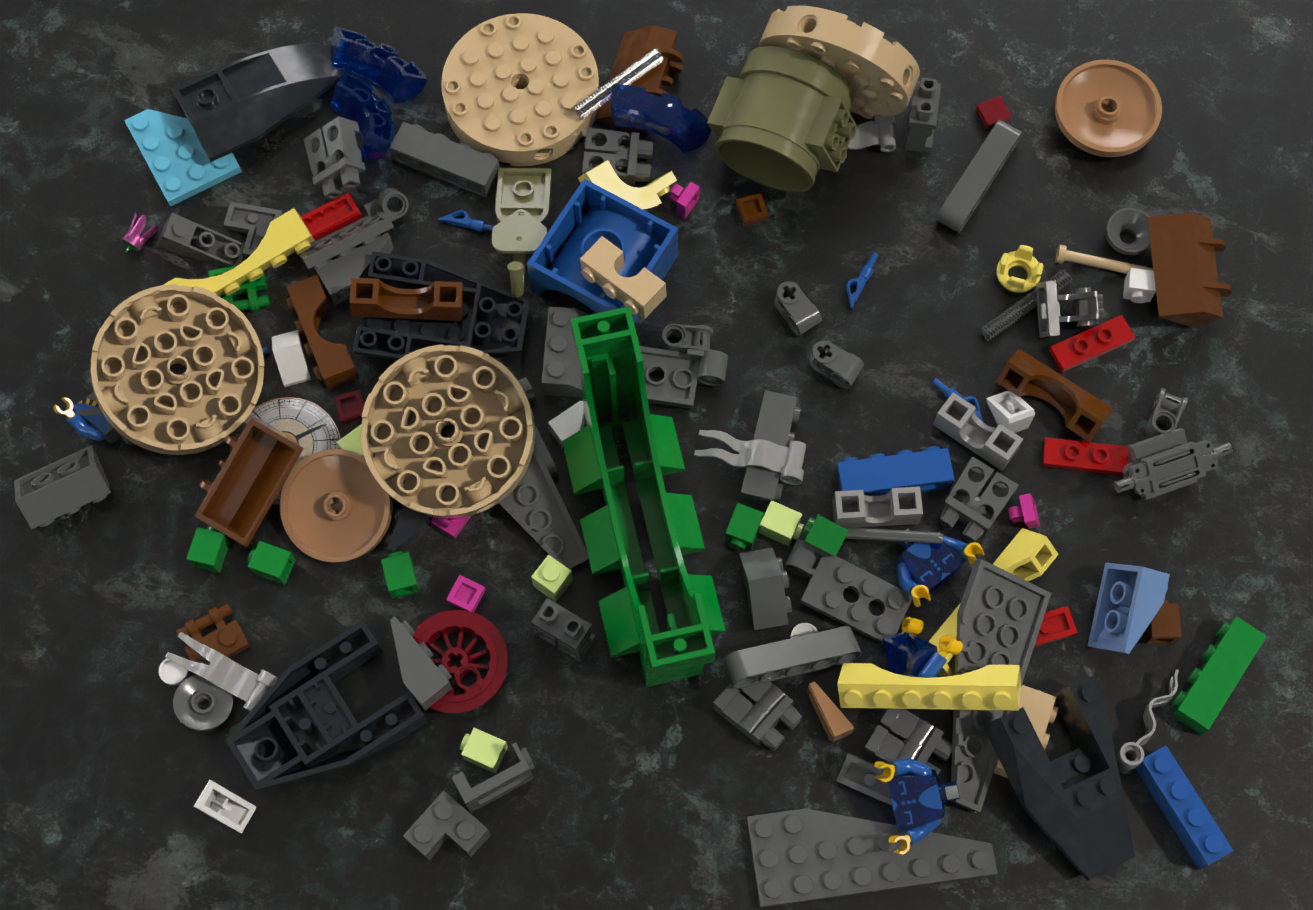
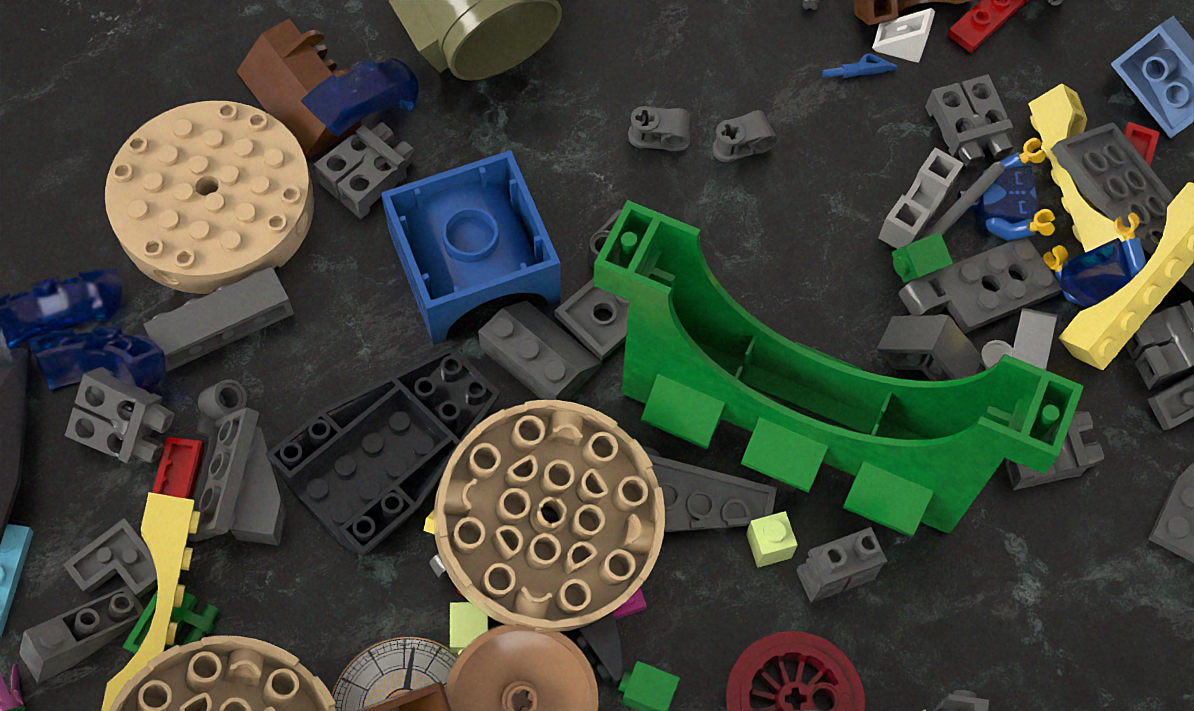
camera: 55 degrees left, 5 degrees down
white slope [272,330,311,387] -> none
reddish brown arch [285,275,359,389] -> none
dark red tile [334,389,365,425] -> none
reddish brown arch [350,278,463,321] -> none
blue hand [438,210,494,233] -> none
dark pink tile [446,575,486,612] -> none
plate [492,168,552,298] -> none
white slope [548,401,585,451] -> none
axle [573,48,664,120] -> none
light yellow arch [578,160,677,210] -> none
tan arch [580,236,667,319] -> none
dark pink tile [669,182,700,219] -> none
light grey flag [694,430,806,485] -> none
green brick [725,503,764,551] -> none
reddish brown tile [735,193,769,226] -> none
dark grey brick [740,390,801,508] -> none
yellowish green brick [758,500,804,546] -> none
medium nougat slope [806,681,854,742] -> none
blue brick [835,446,955,496] -> none
blue hand [846,252,879,310] -> none
light grey arch [933,392,1023,471] -> none
dark pink tile [1008,493,1041,529] -> none

